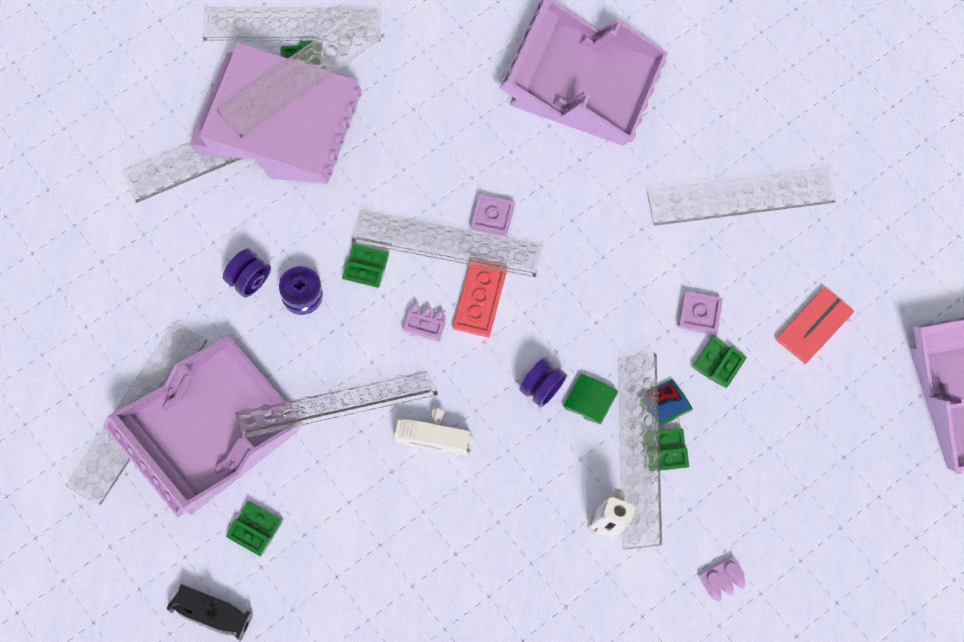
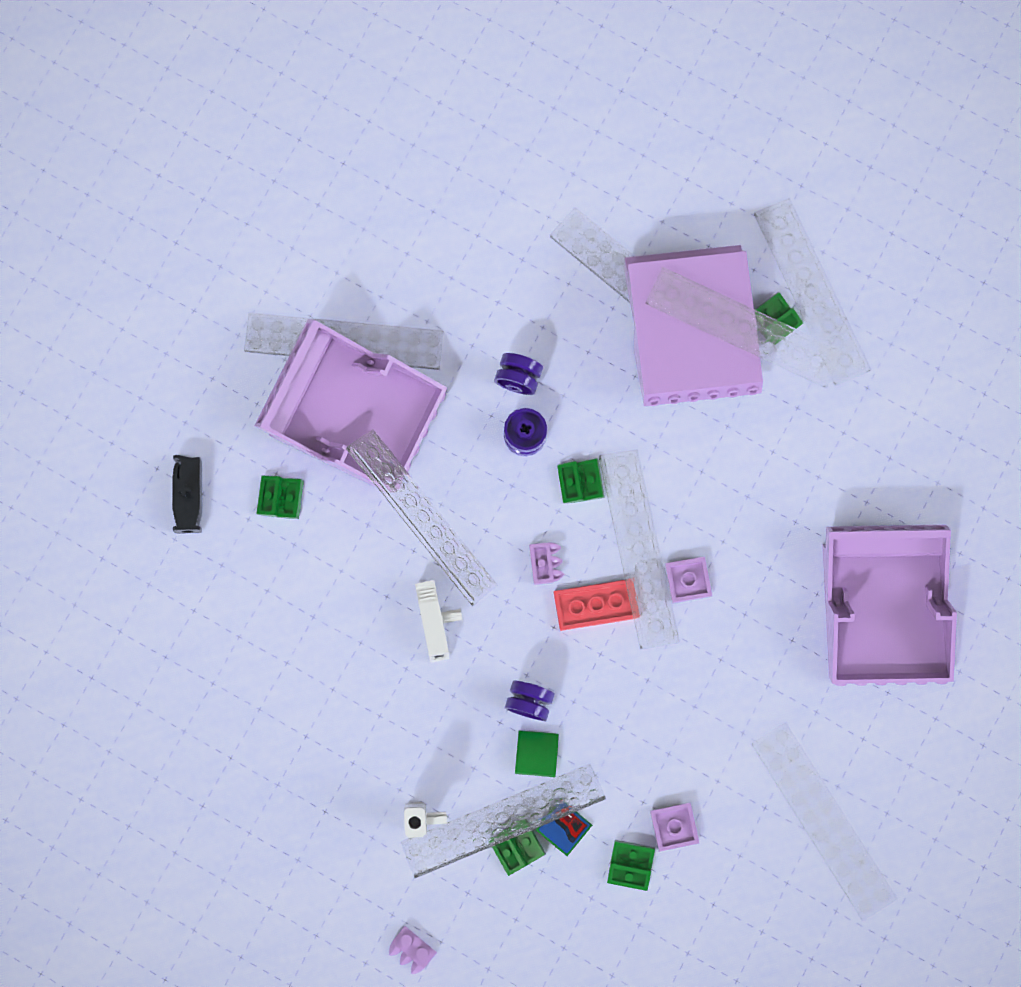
camera: 65 degrees right, 10 degrees up
coral tile [776,287,855,365] -> none

